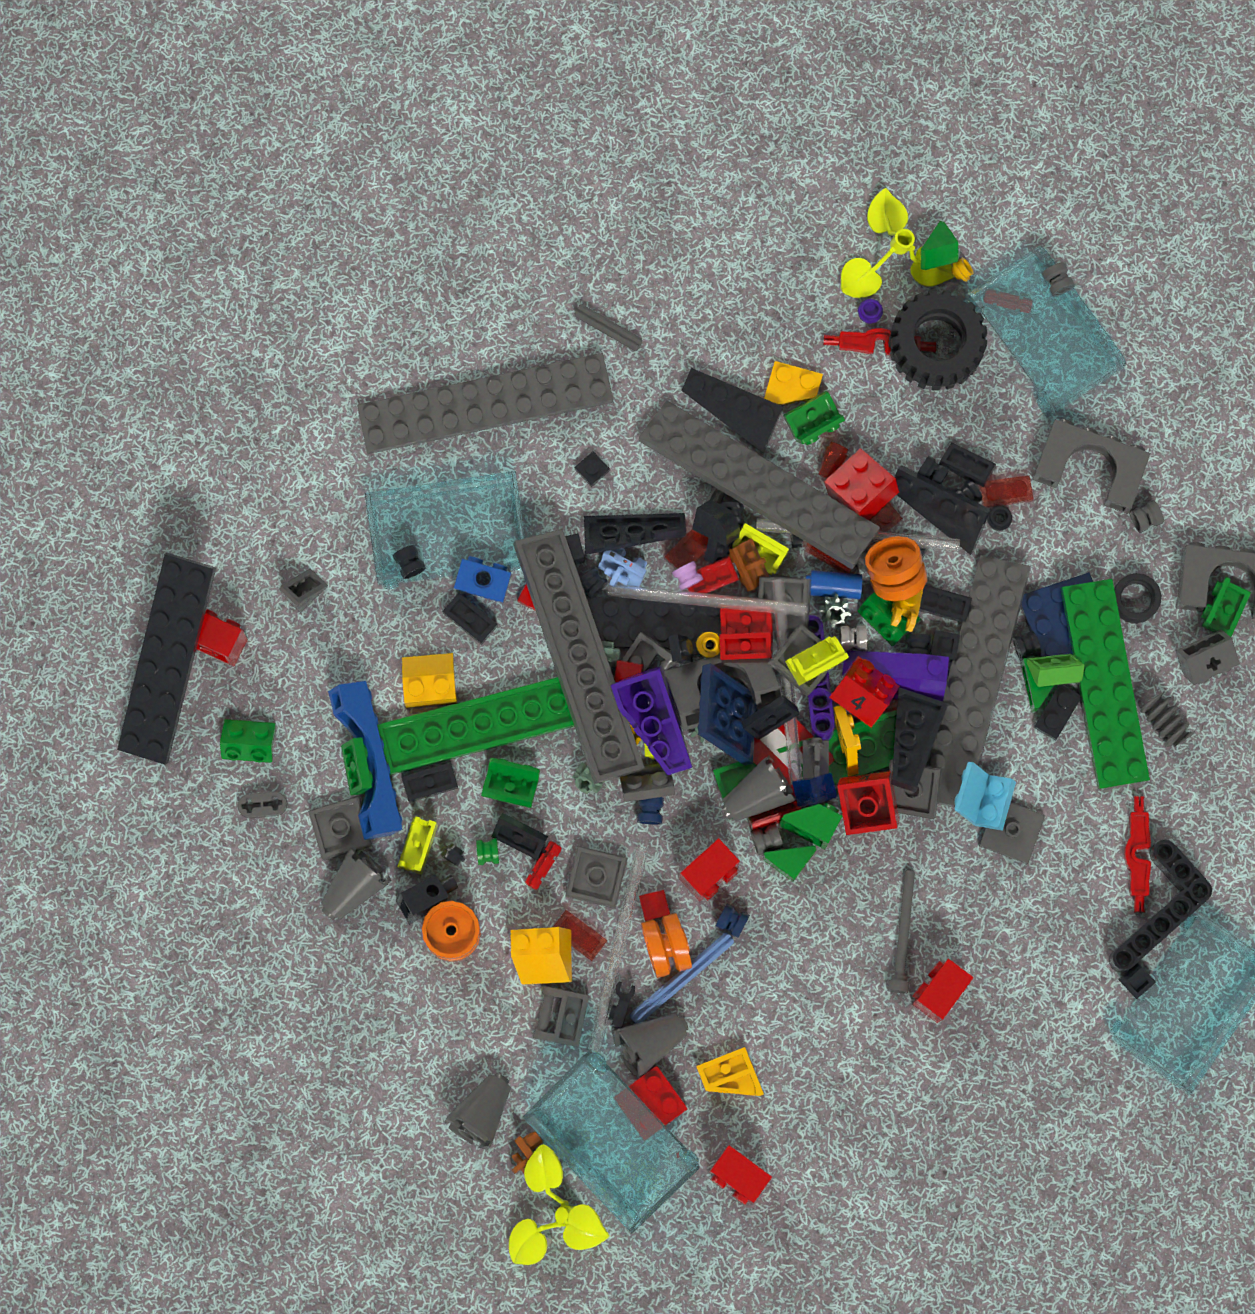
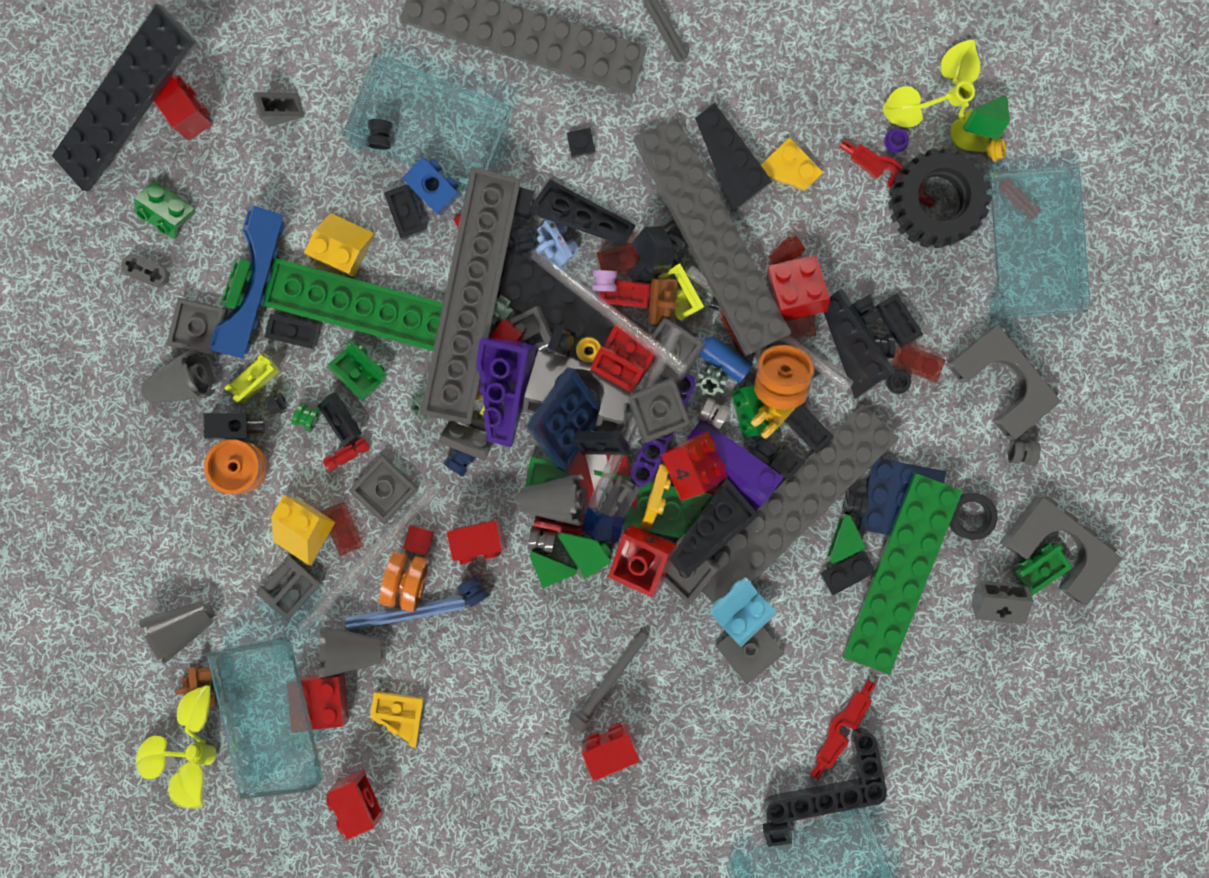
camera: 30 degrees right, 10 degrees up
black plate [608,981,635,1029] -> none
green bracket [783,391,845,445] -> none
neon yellow hinge [785,636,849,686] -> none
bright green slope [1027,654,1084,687] -> none
dark grey wheel [1042,262,1075,297] -> none
dark grey piece [1140,691,1196,747] -> none

